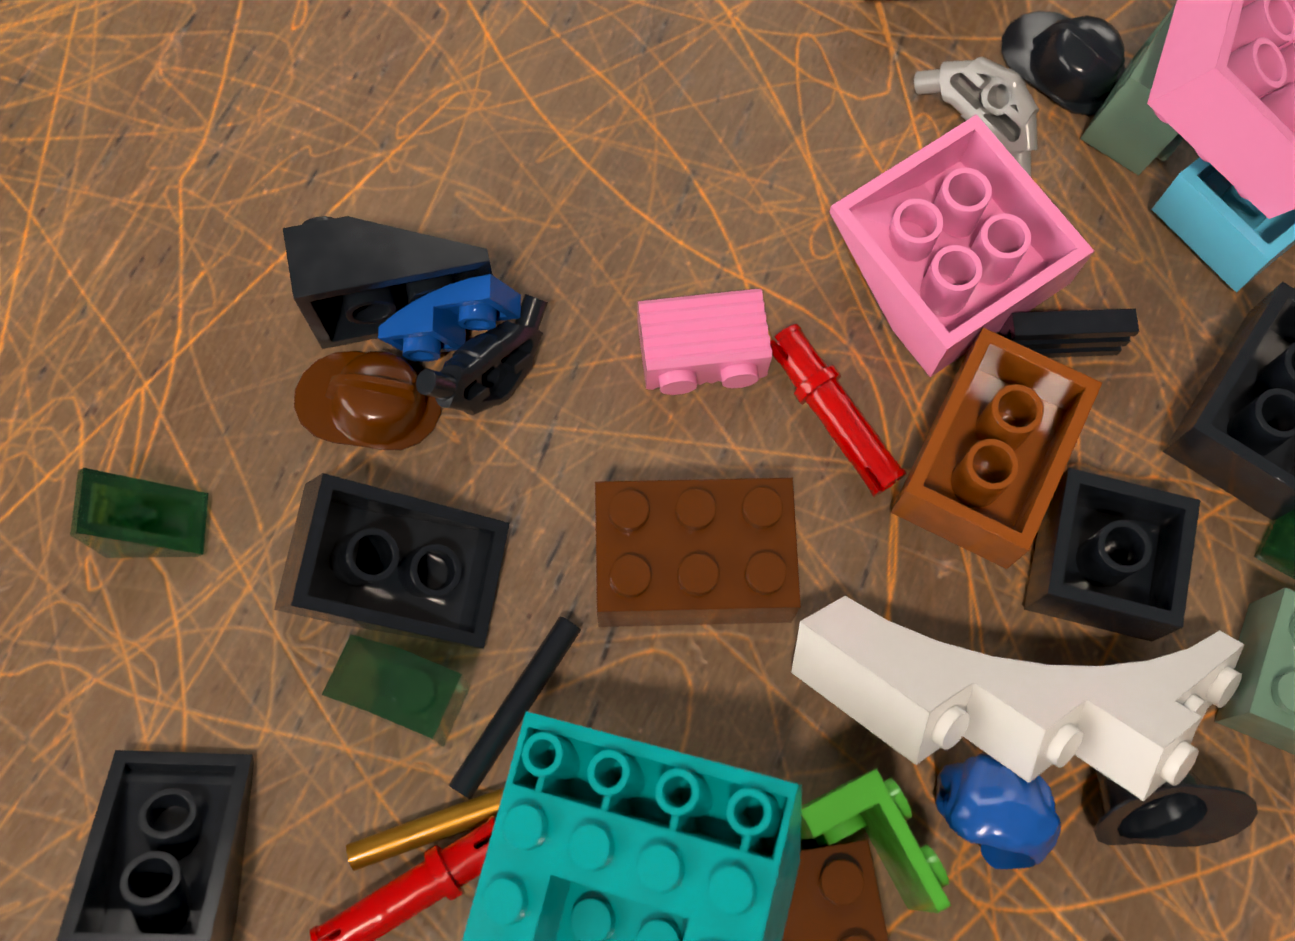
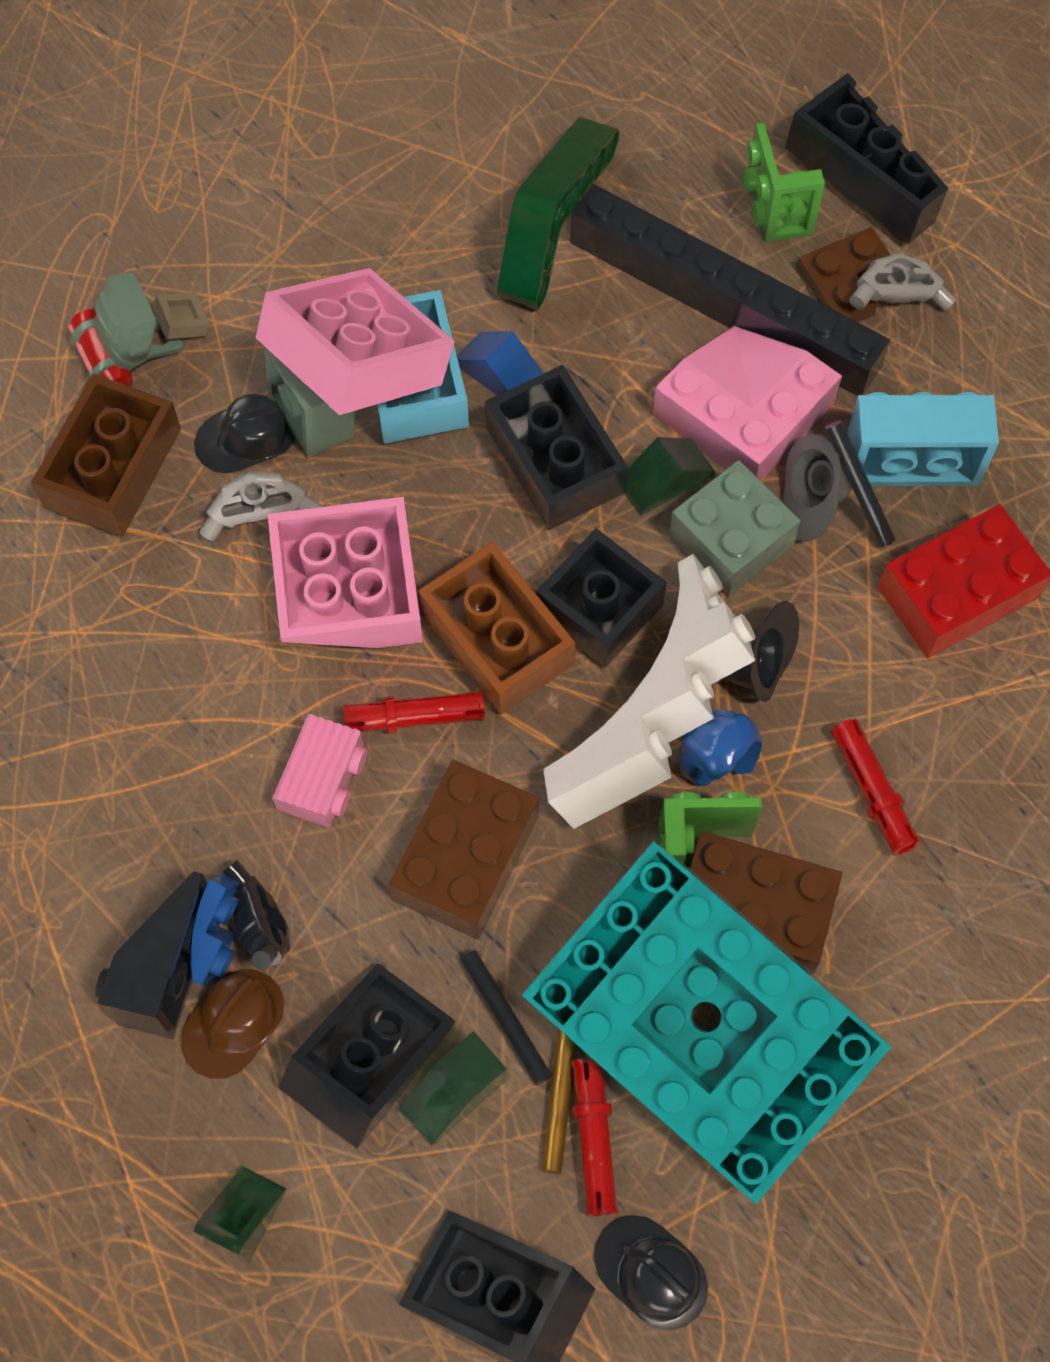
camera: 60 degrees left, 5 degrees down
black tile [998,308,1140,358] -> none

